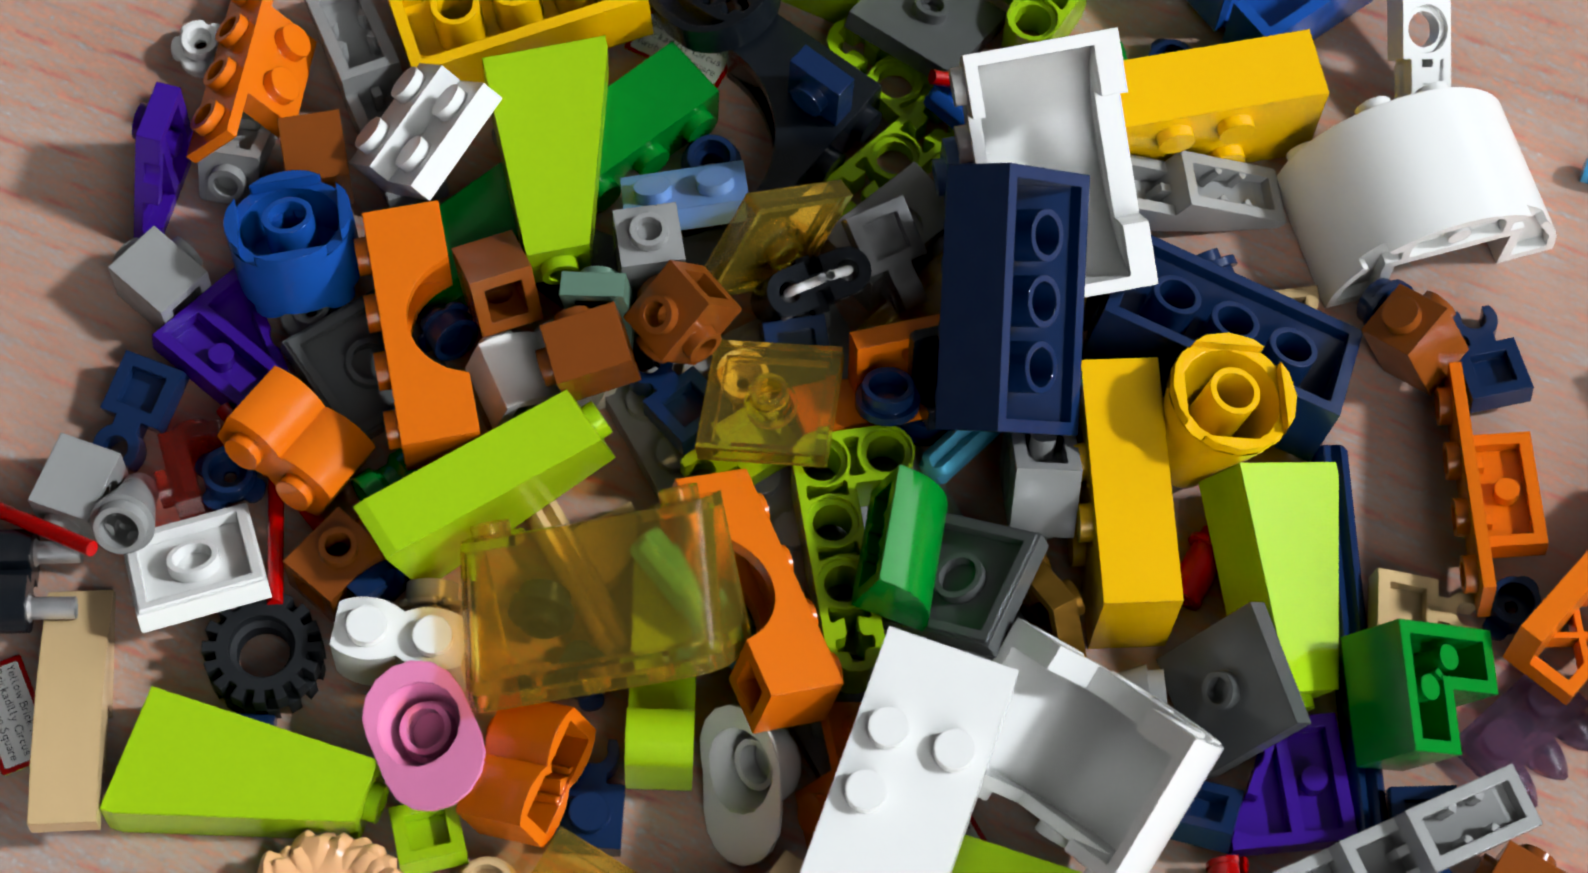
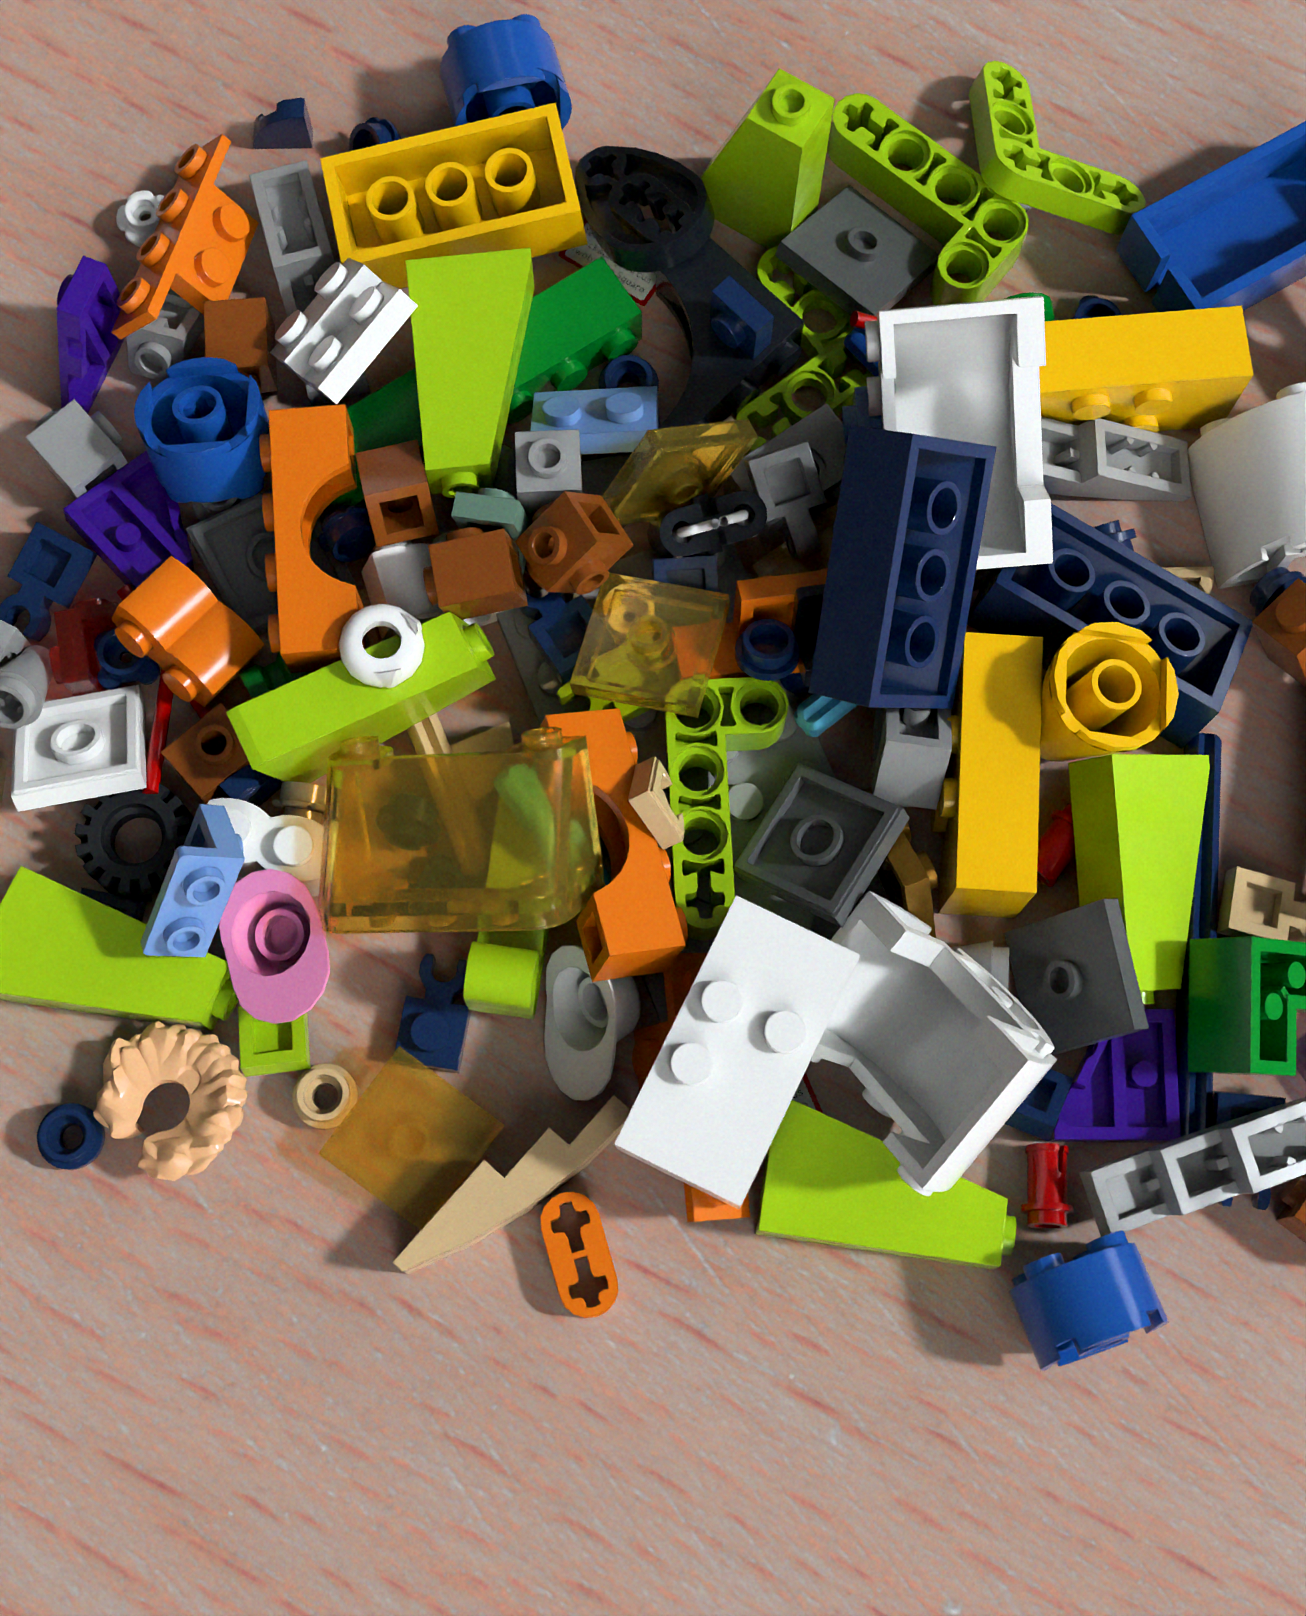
camera: 10 degrees right, 10 degrees up
orange brick [456,695,596,848] -> none
green brick [851,464,948,631] -> none
none -> medium blue bracket [140,804,245,957]
none -> white piece [339,603,425,688]
none -> tan tile [628,756,684,850]

